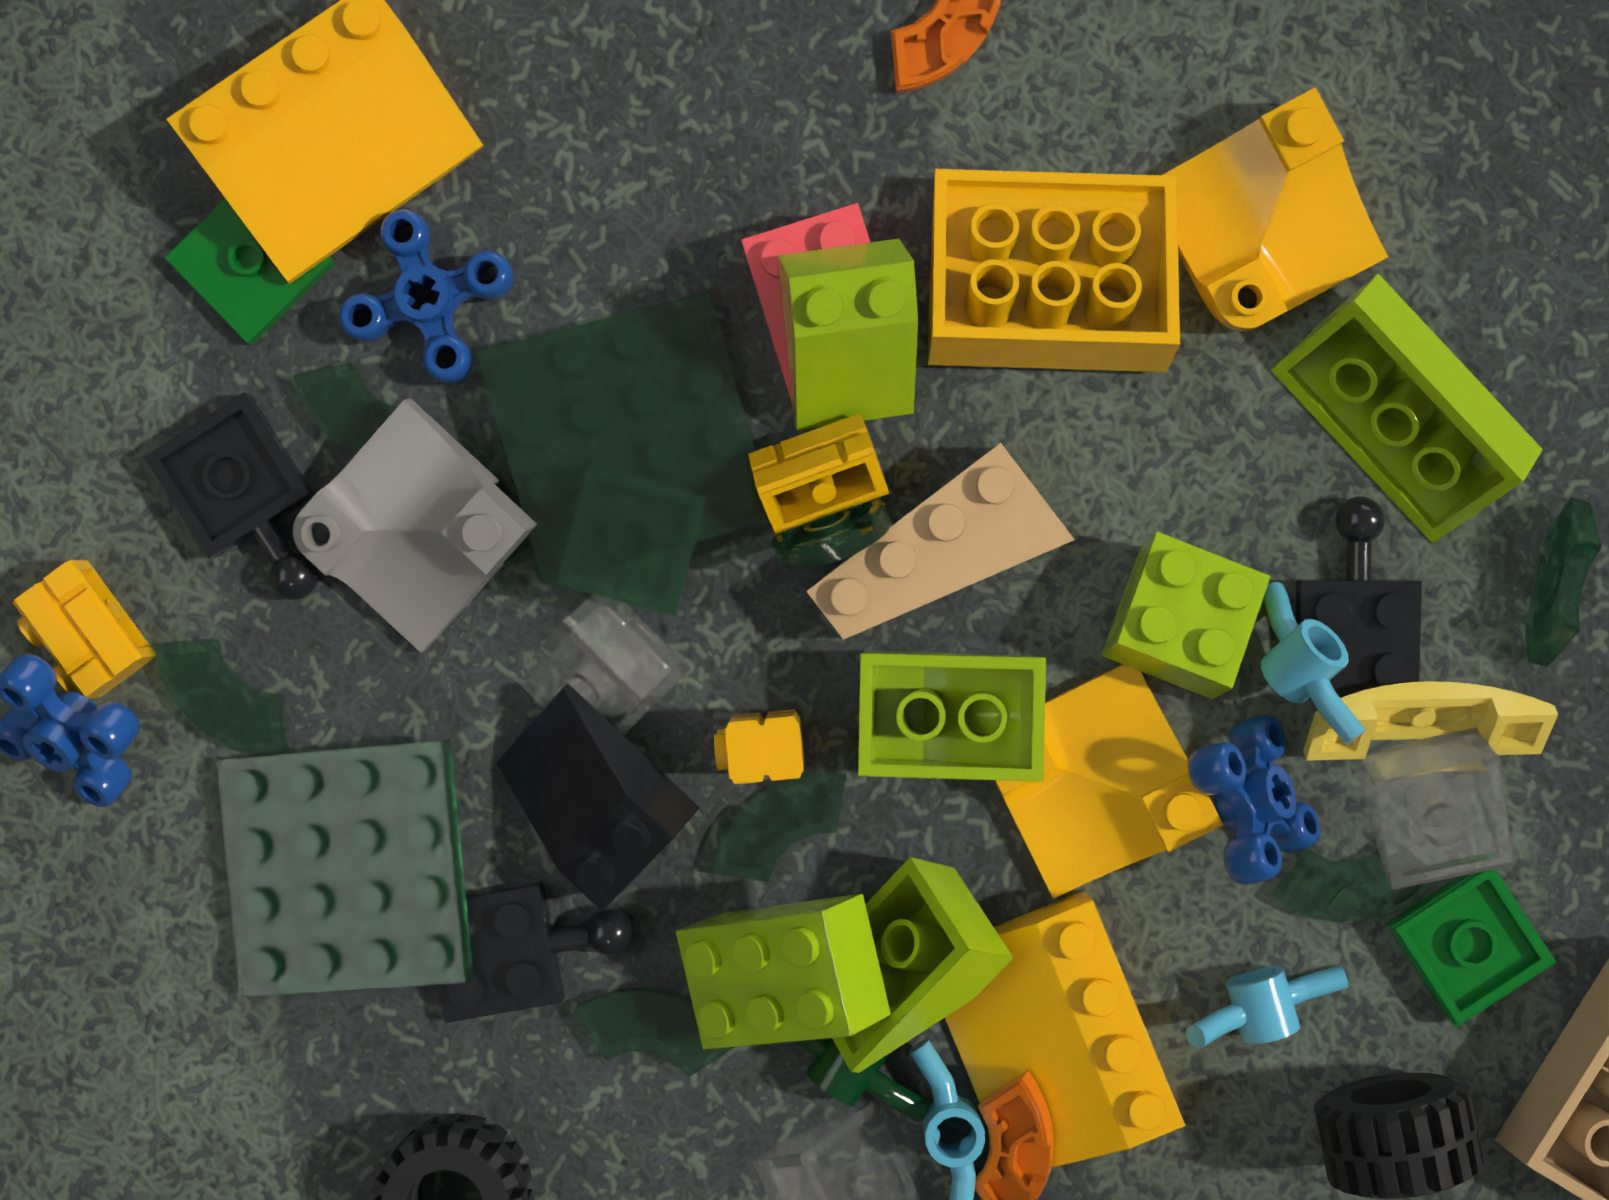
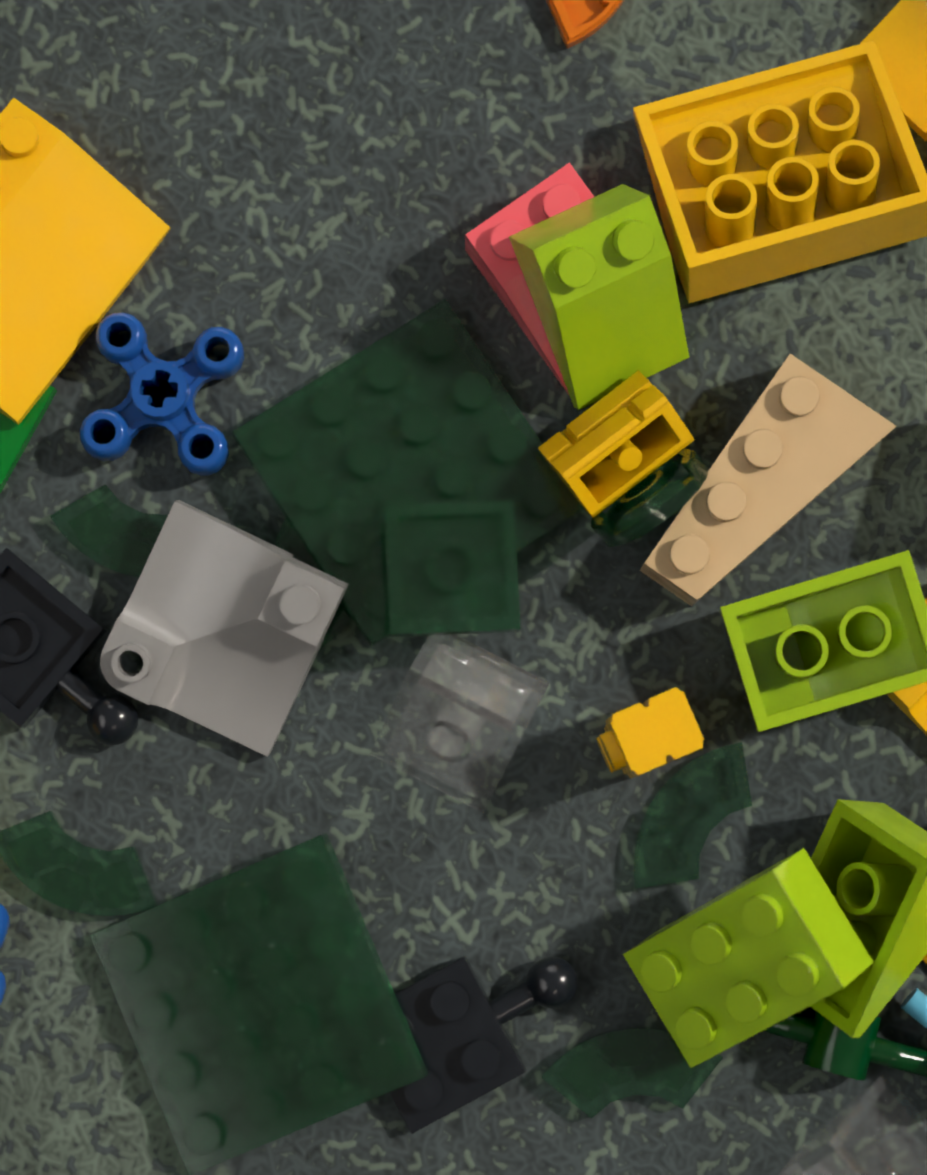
camera: 15 degrees left, 5 degrees down
black slope [496,684,700,911] -> none

